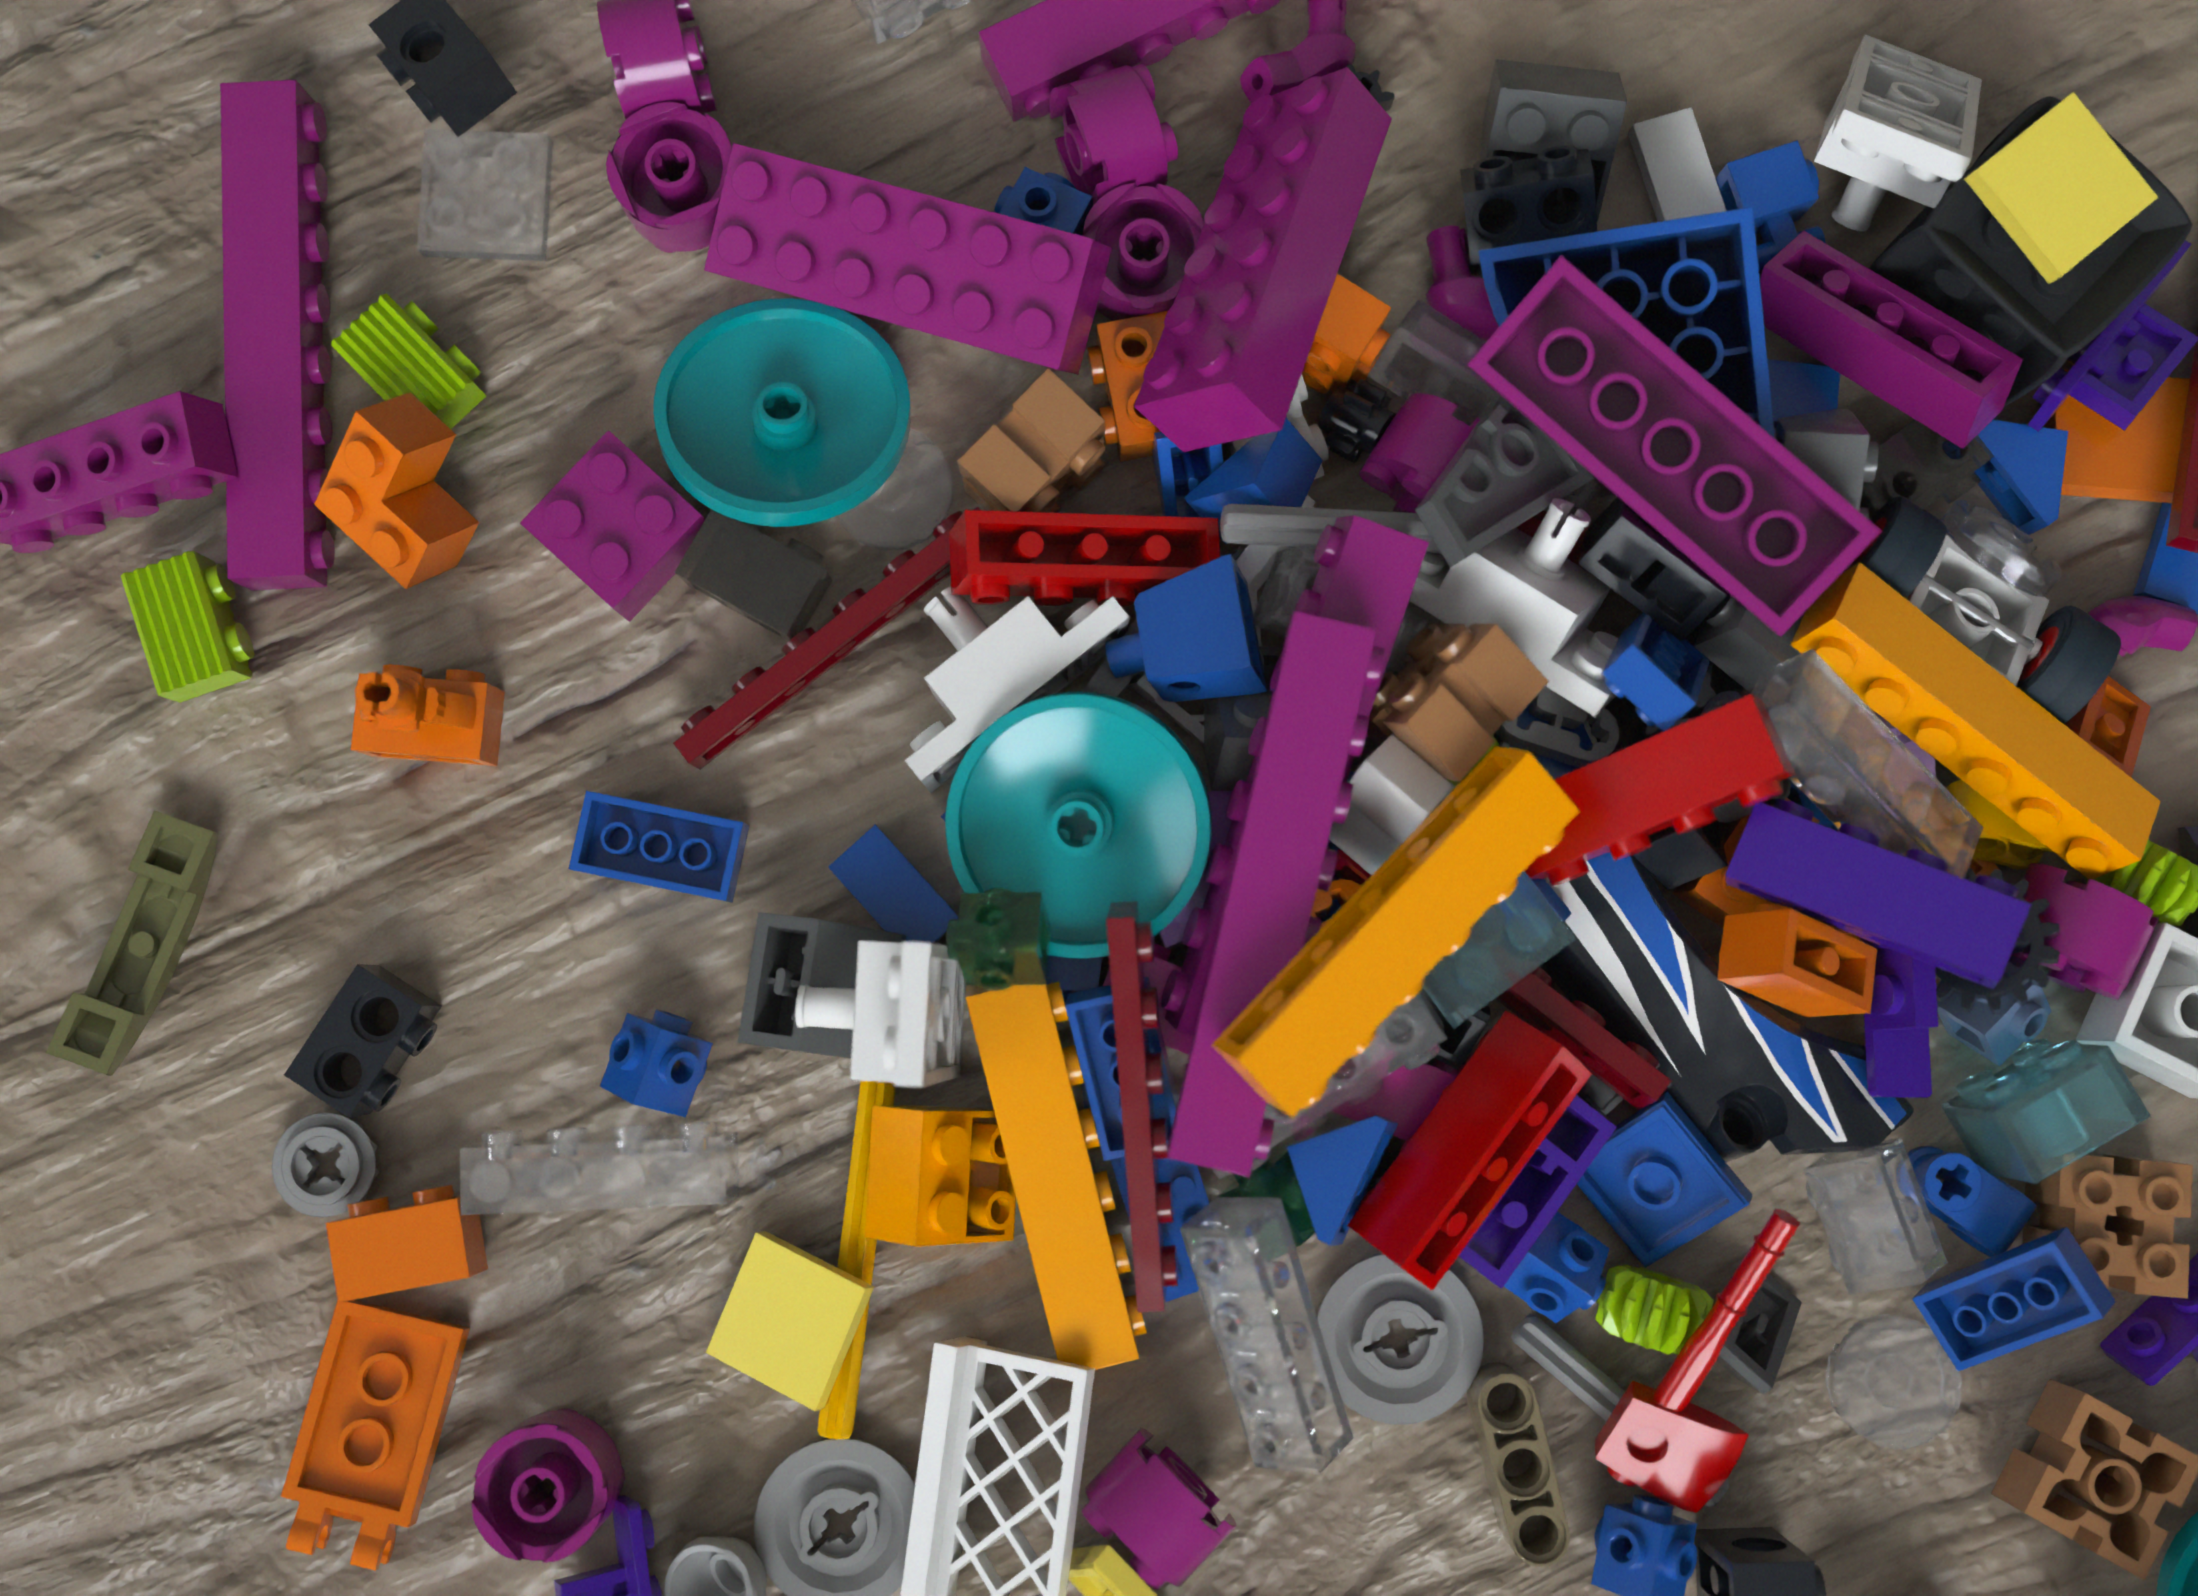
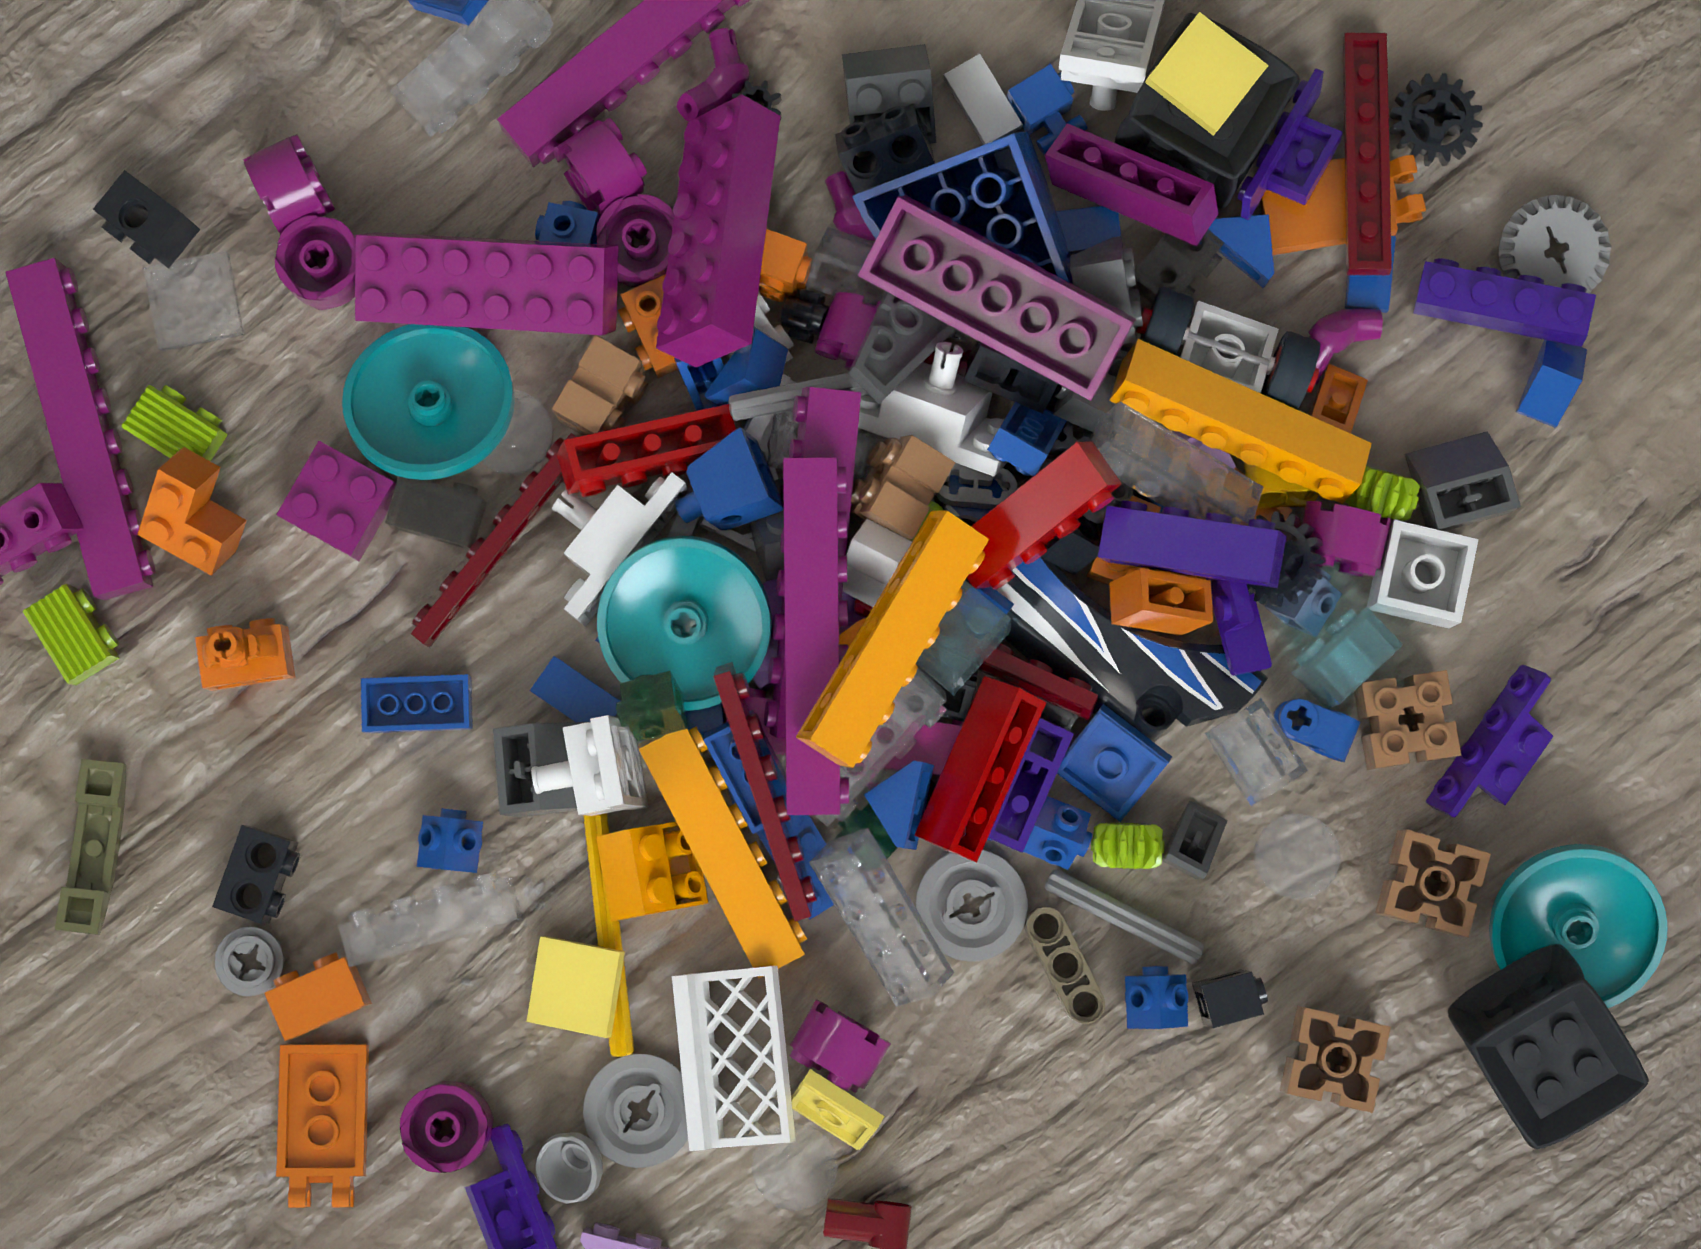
camera: 10 degrees left, 0 degrees up
red piece [1595,1208,1800,1513] -> none
blue piece [1912,1227,2116,1372] -> none
clear tile [1940,499,2062,597] -> none

